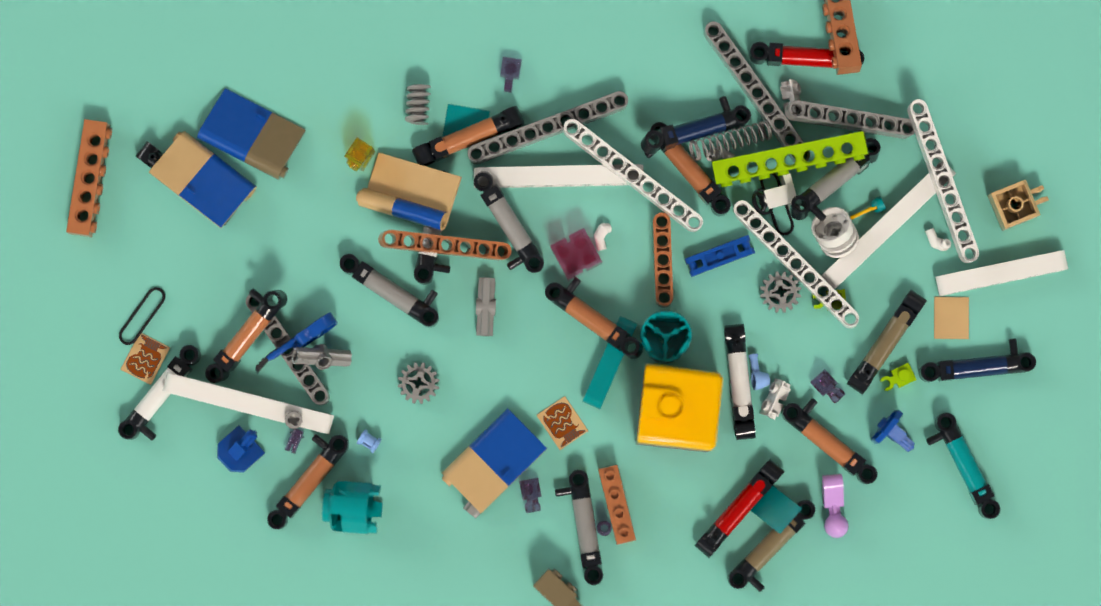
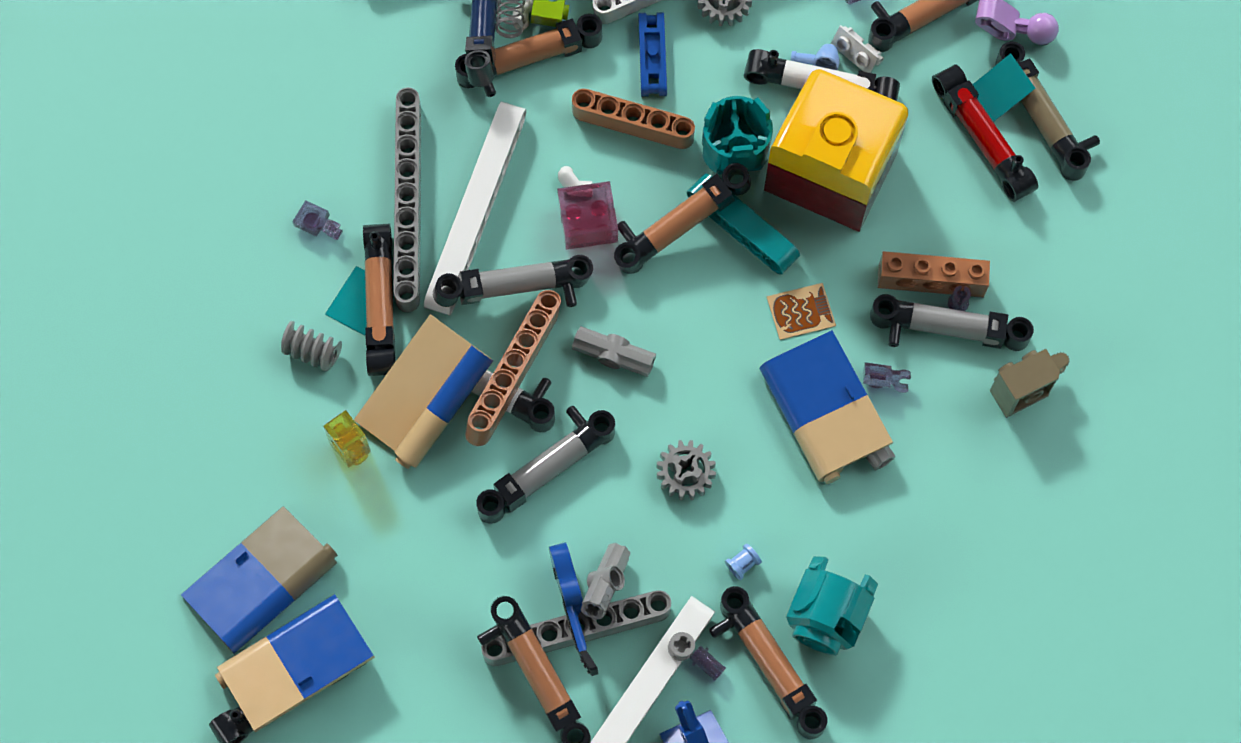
camera: 75 degrees left, 15 degrees down
white beam [563,119,703,232] -> none

